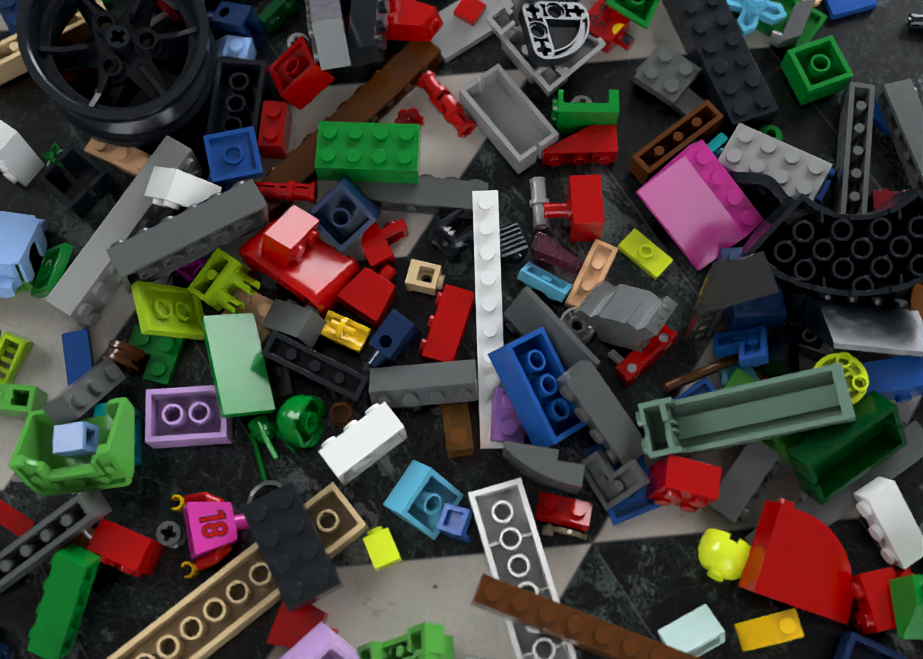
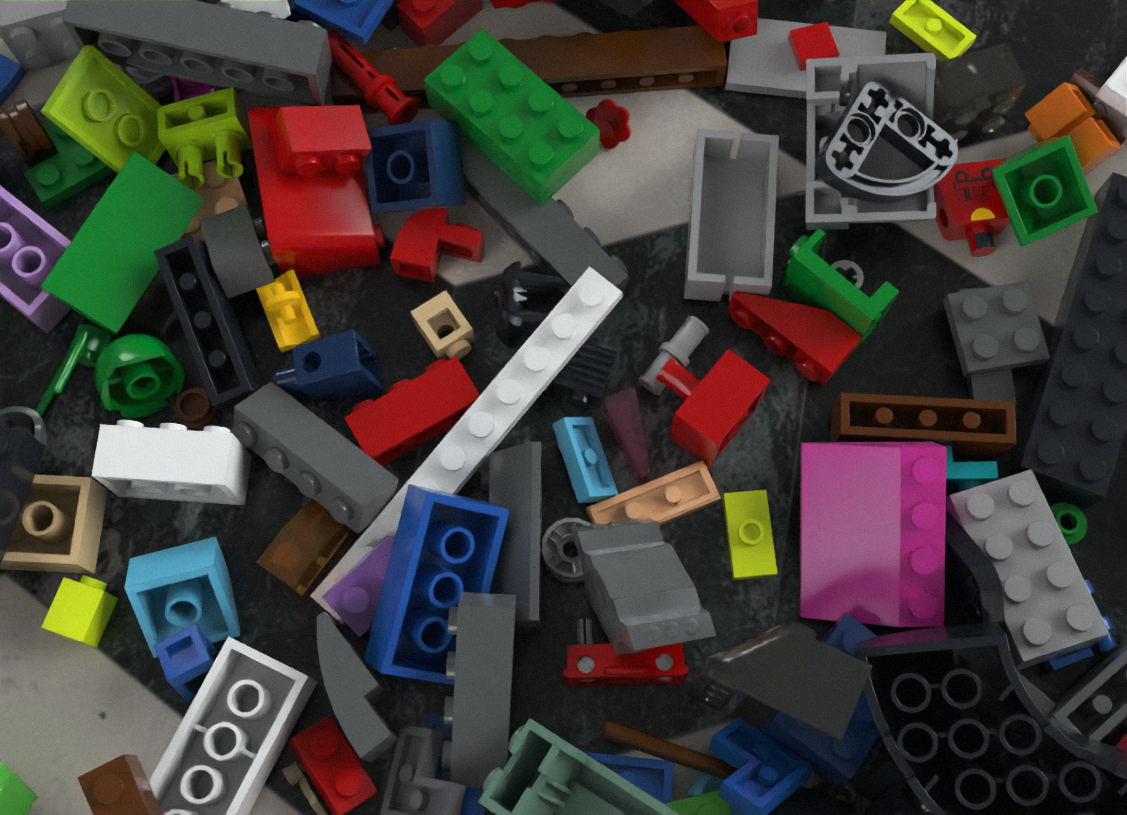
camera: 40 degrees right, 0 degrees up
red torso [337,264,397,329] -> none
red piece [416,71,477,138] -> none

